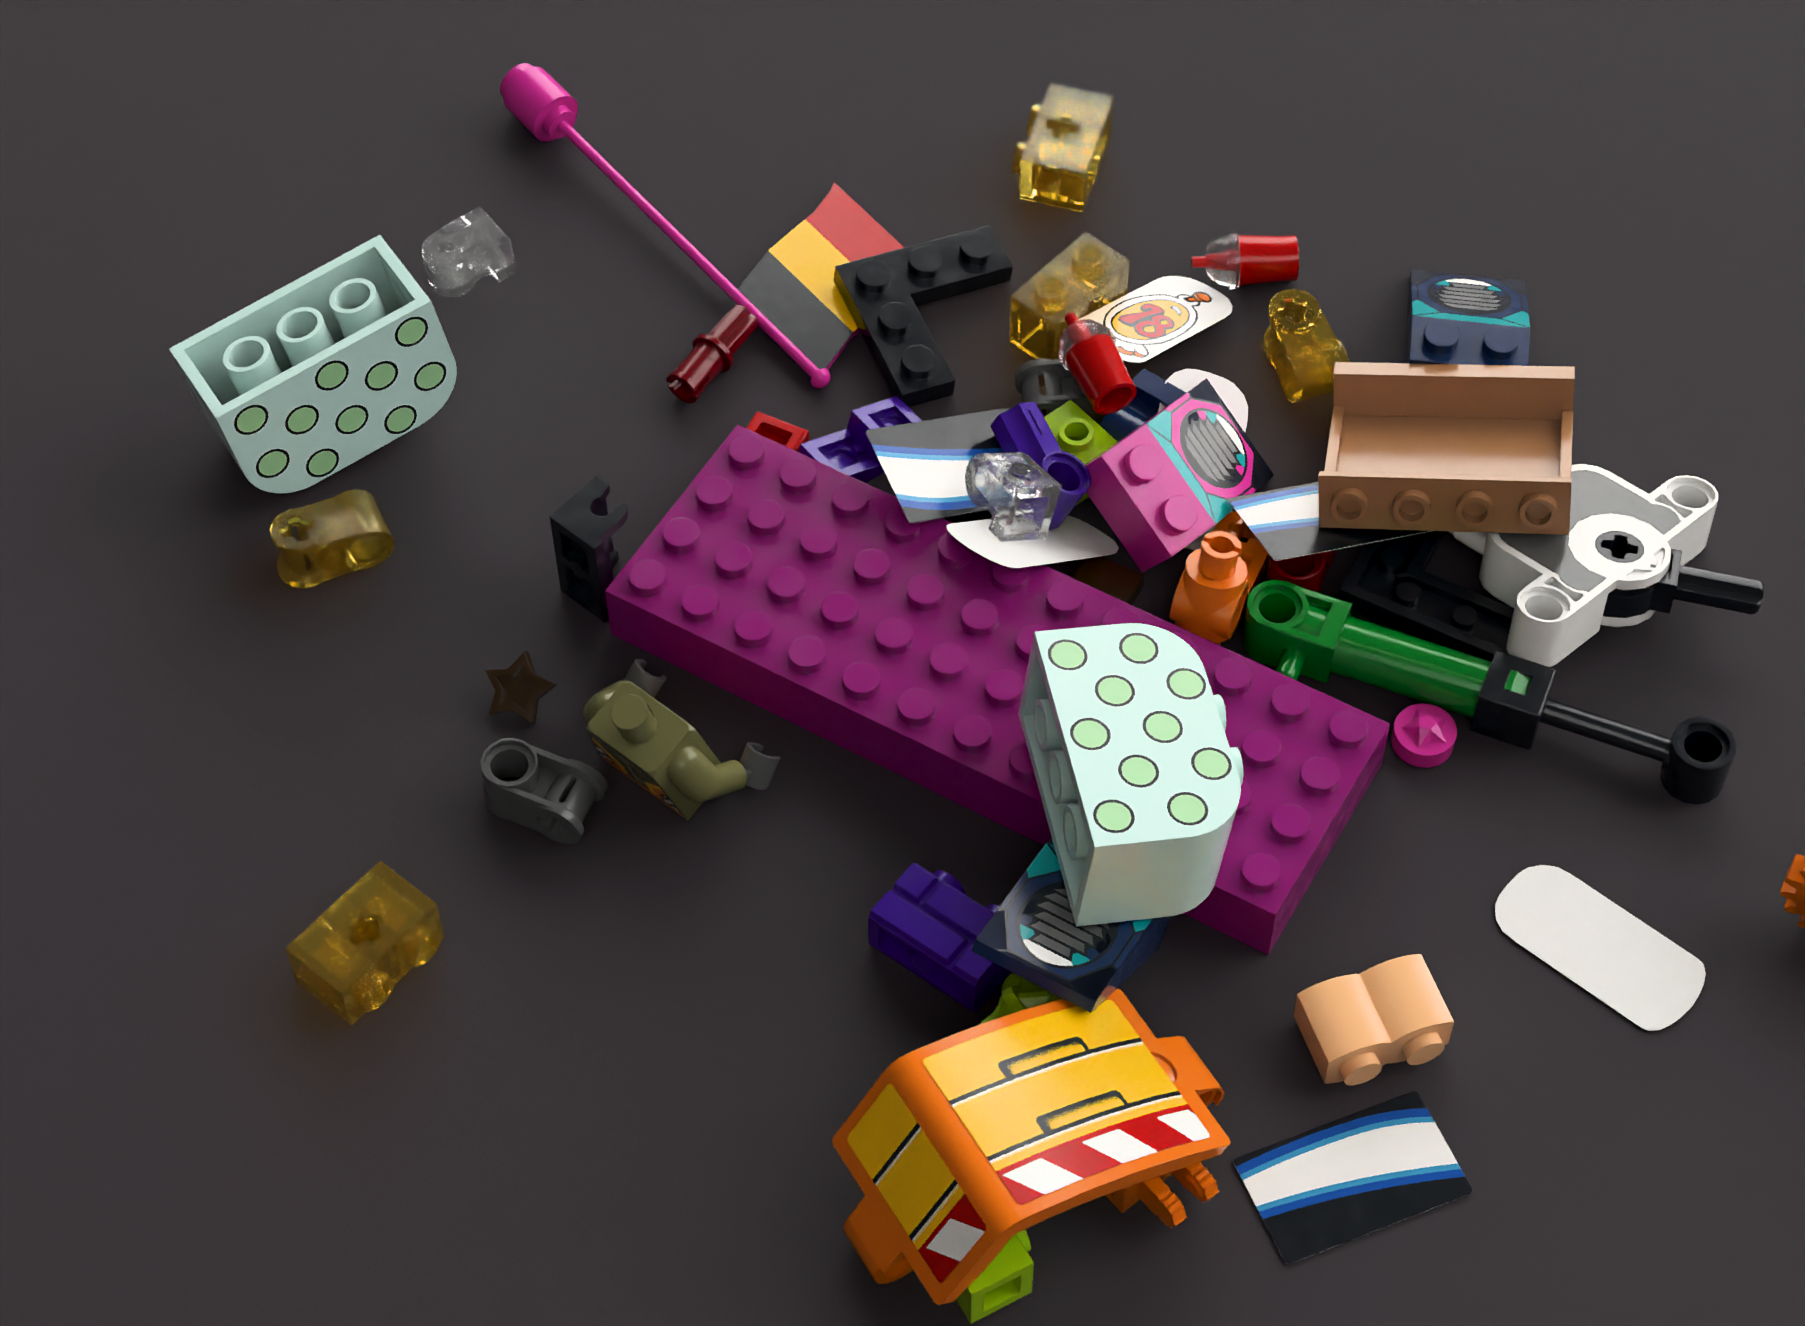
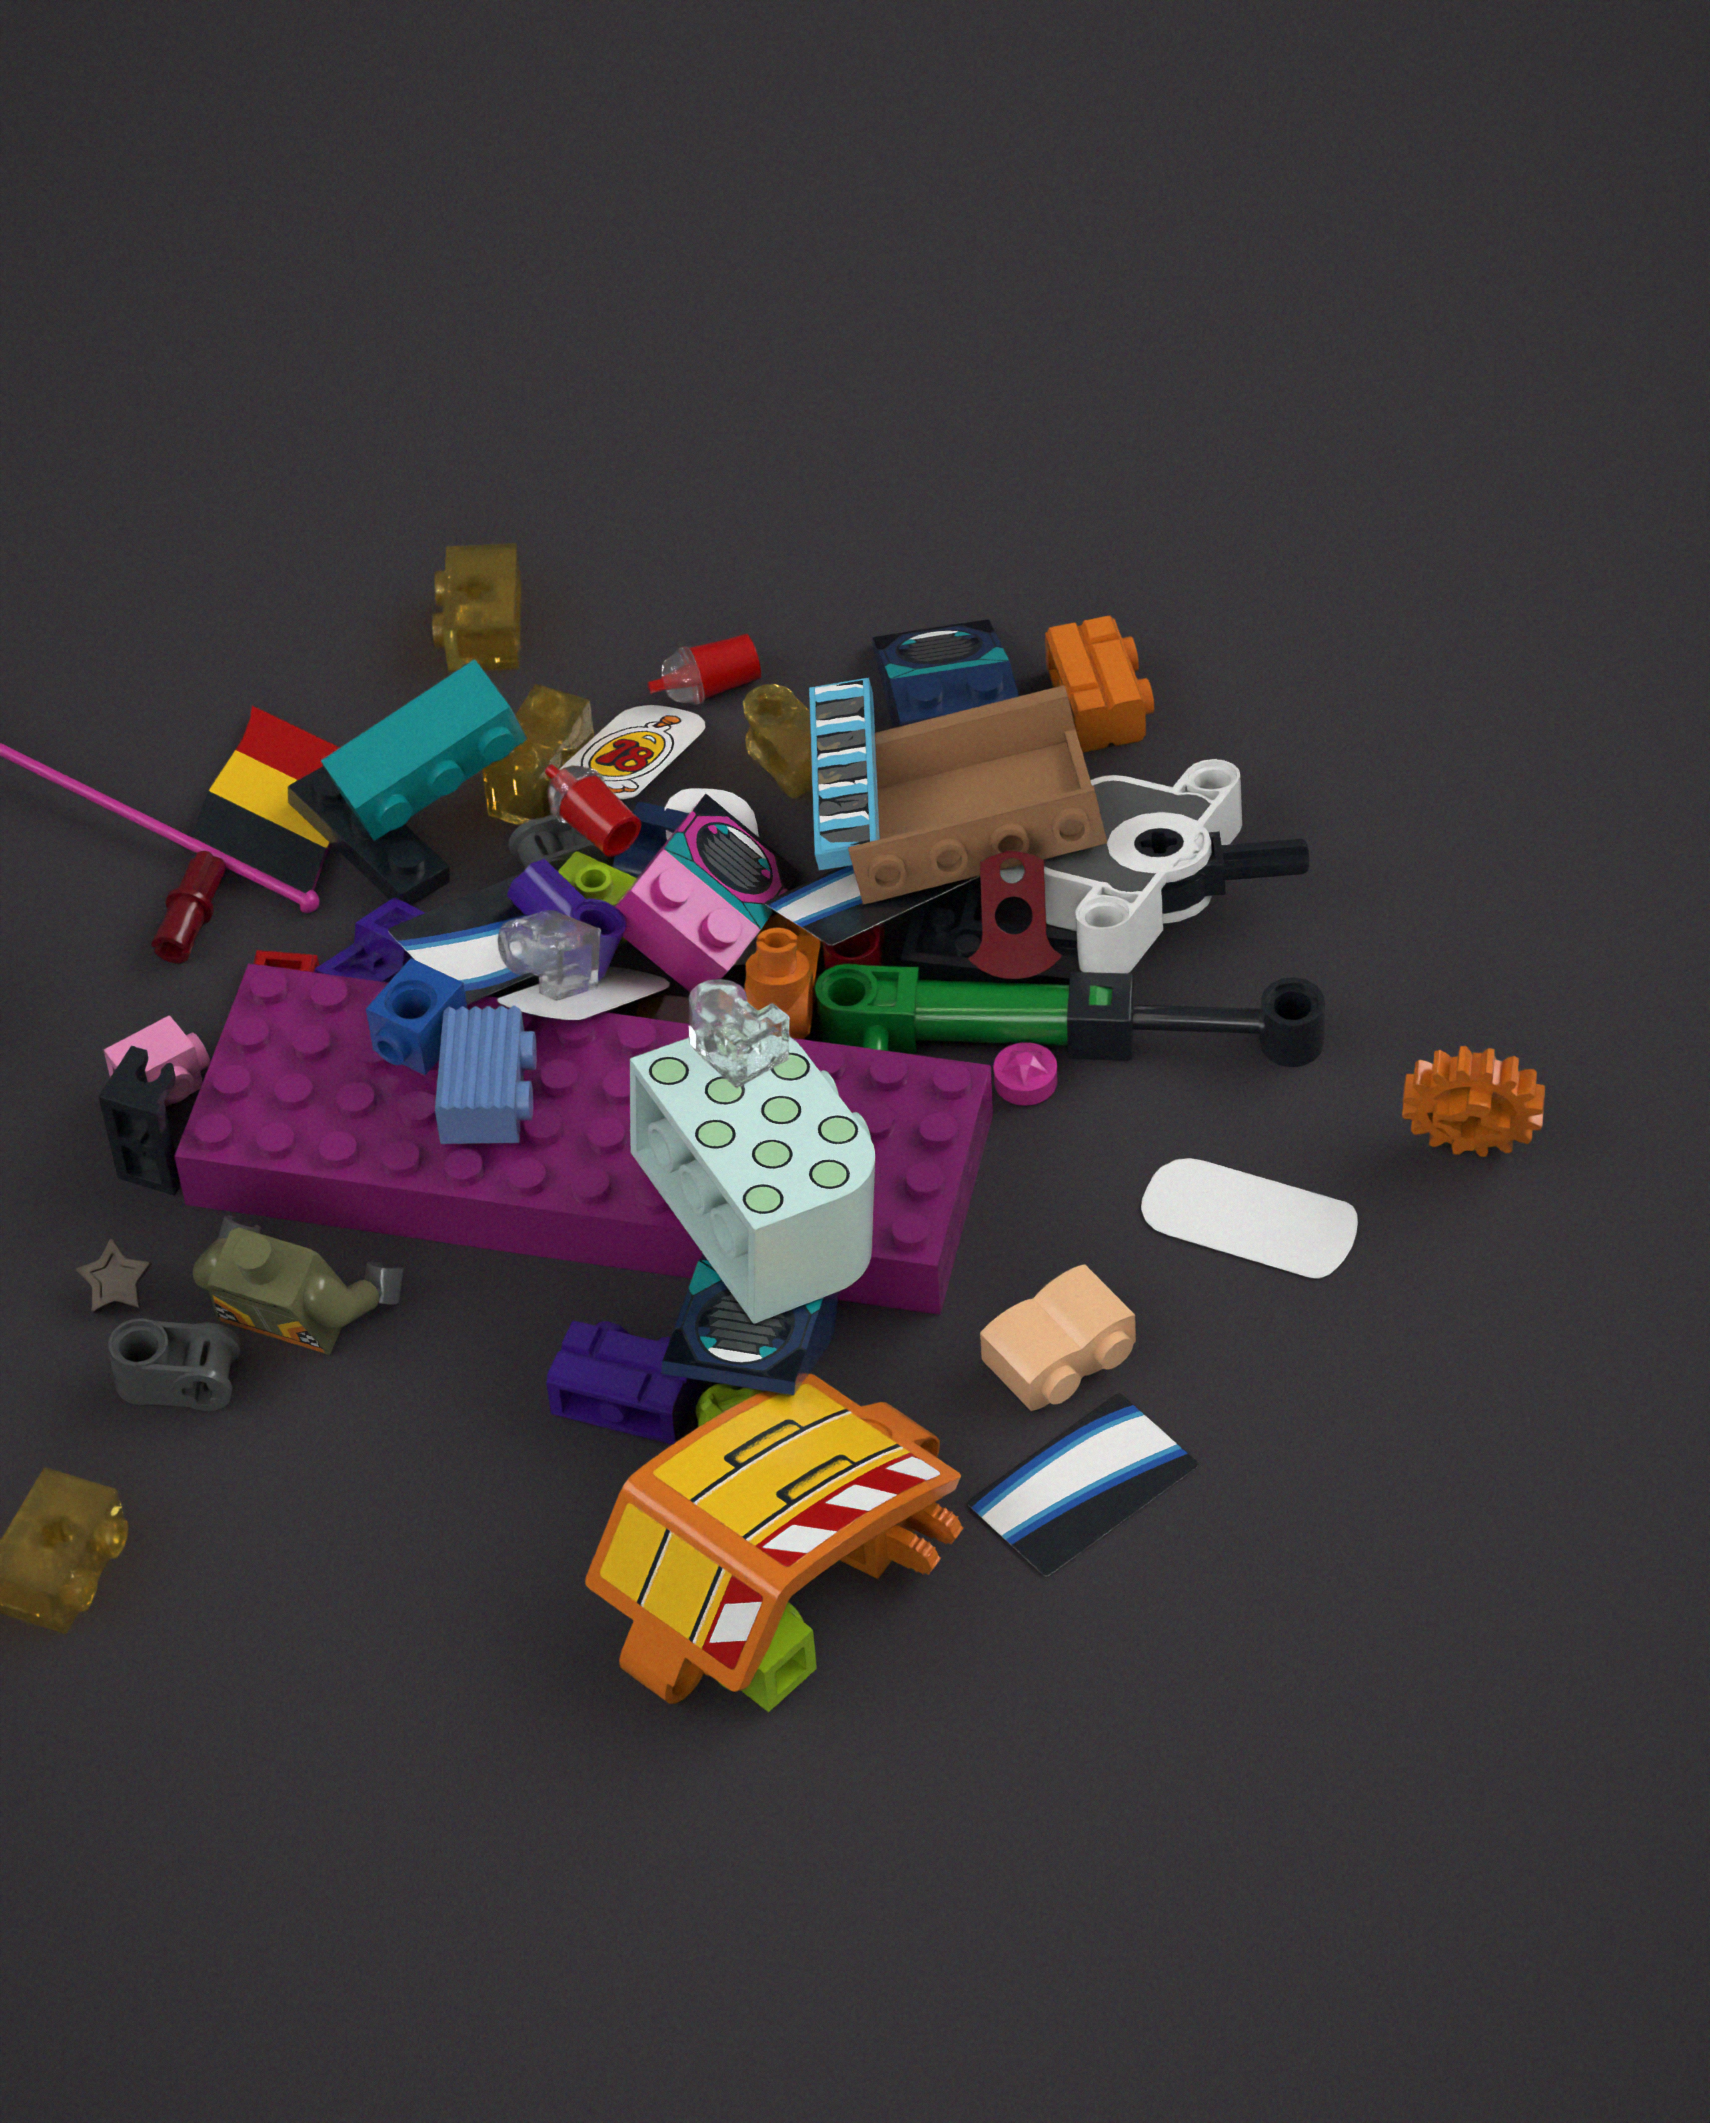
camera: 15 degrees left, 5 degrees down
none -> bright pink brick [104,1015,210,1107]
none -> teal brick [321,659,527,841]
none -> blue brick [366,958,467,1075]
none -> medium blue brick [435,1005,537,1144]
none -> clear leg [689,979,790,1088]
none -> tile [809,678,880,870]
none -> dark red piece [967,850,1063,979]
none -> orange brick [1045,615,1154,753]

